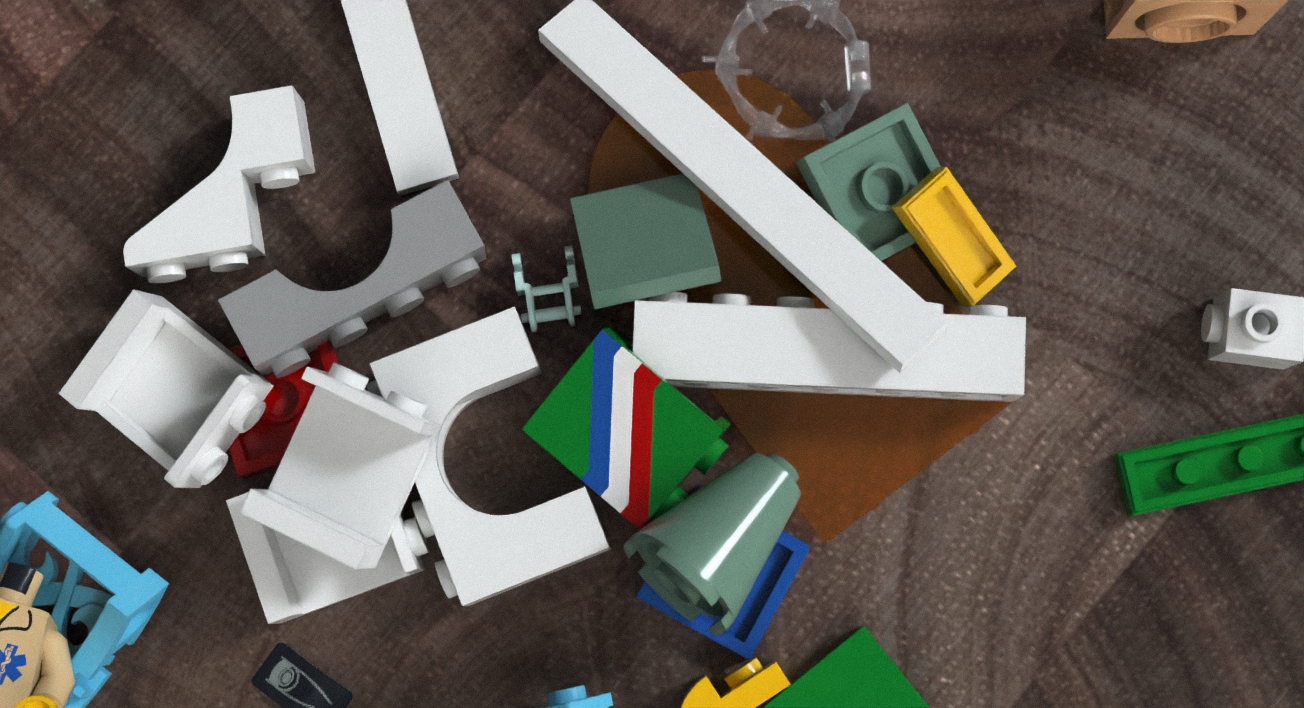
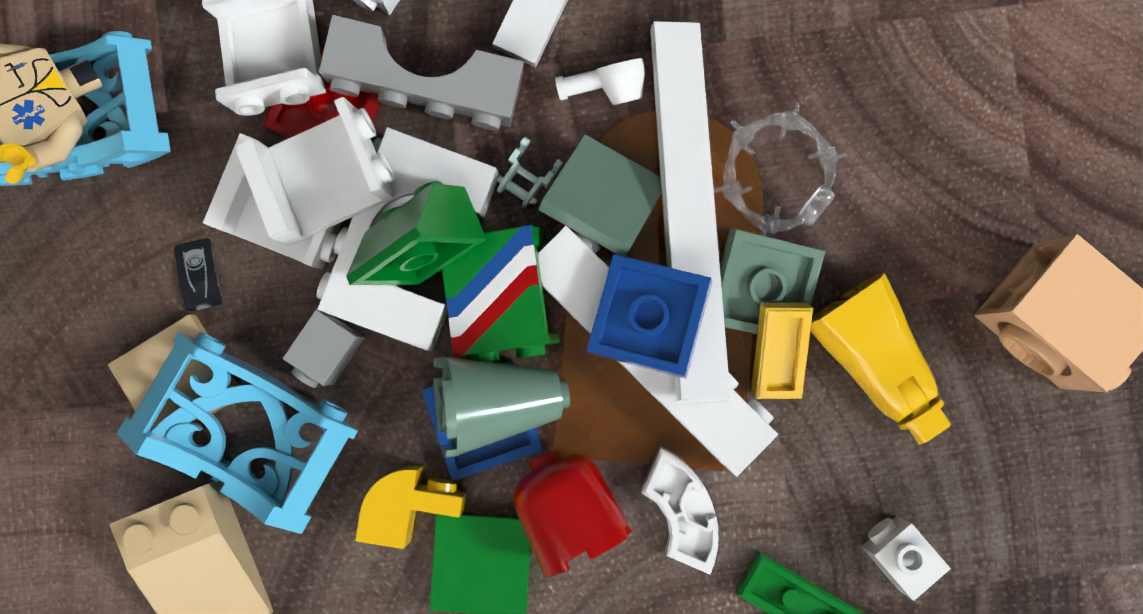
camera: 40 degrees right, 5 degrees up
none -> light grey brick [283,310,366,388]
none -> green slope [346,181,486,285]
none -> red cylinder [513,449,632,578]
none -> white bar [555,58,645,105]
none -> blue tile [586,254,712,379]
none -> white tile [641,446,719,574]
none -> yellow piece [810,273,951,445]

